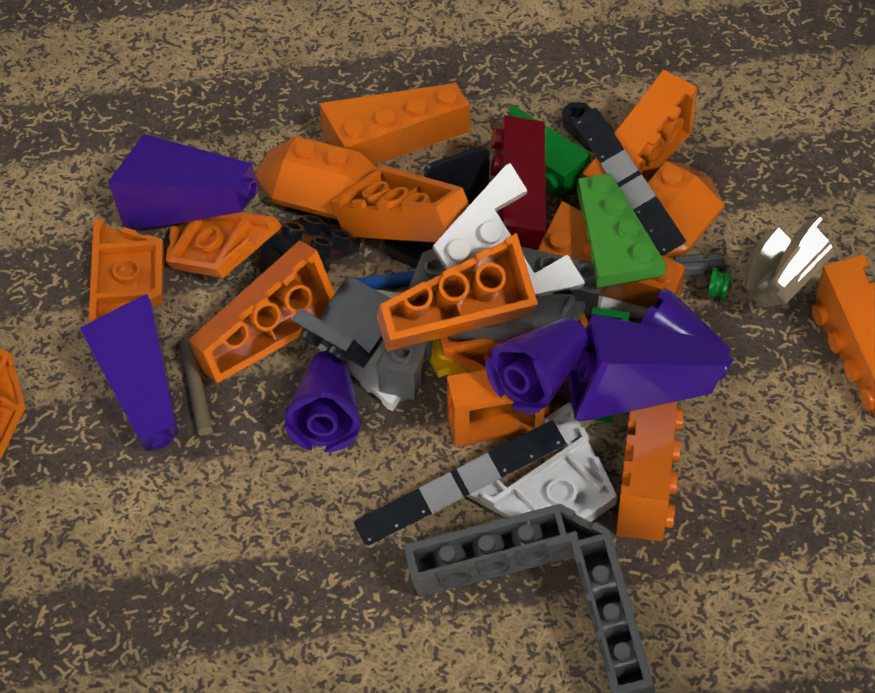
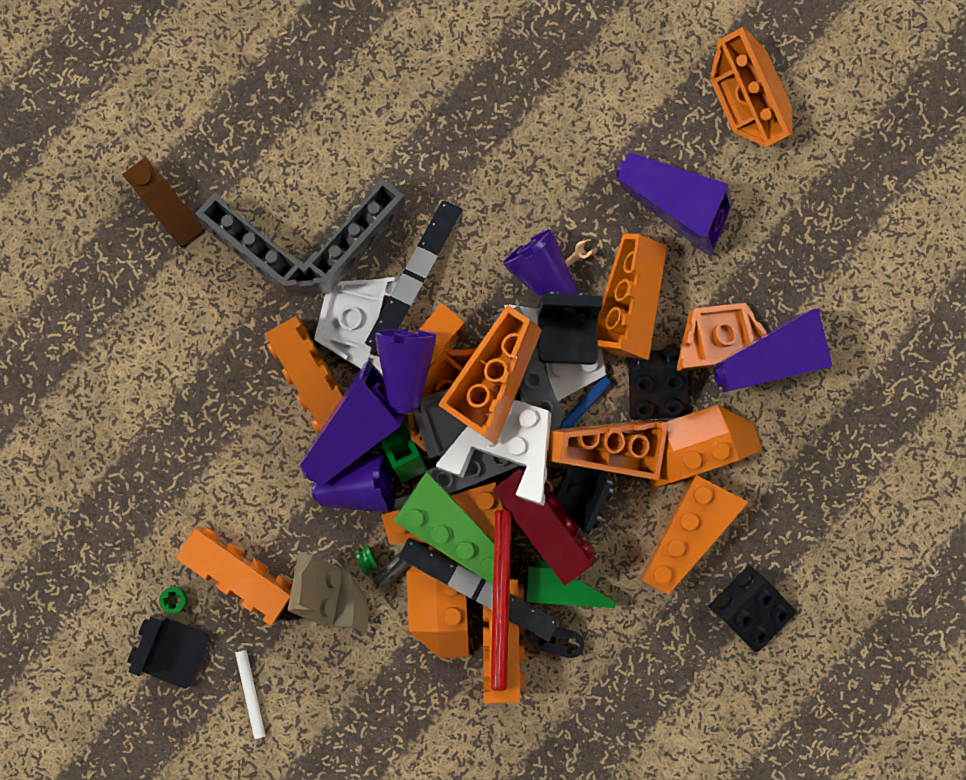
camera: 135 degrees right, 35 degrees up
orange wing [88,219,165,323] -> none
dark tan bar [180,340,213,436] -> none
none -> red axle [491,510,511,691]
none -> light nougat hand [565,239,597,267]
none -> black bracket [708,565,795,652]

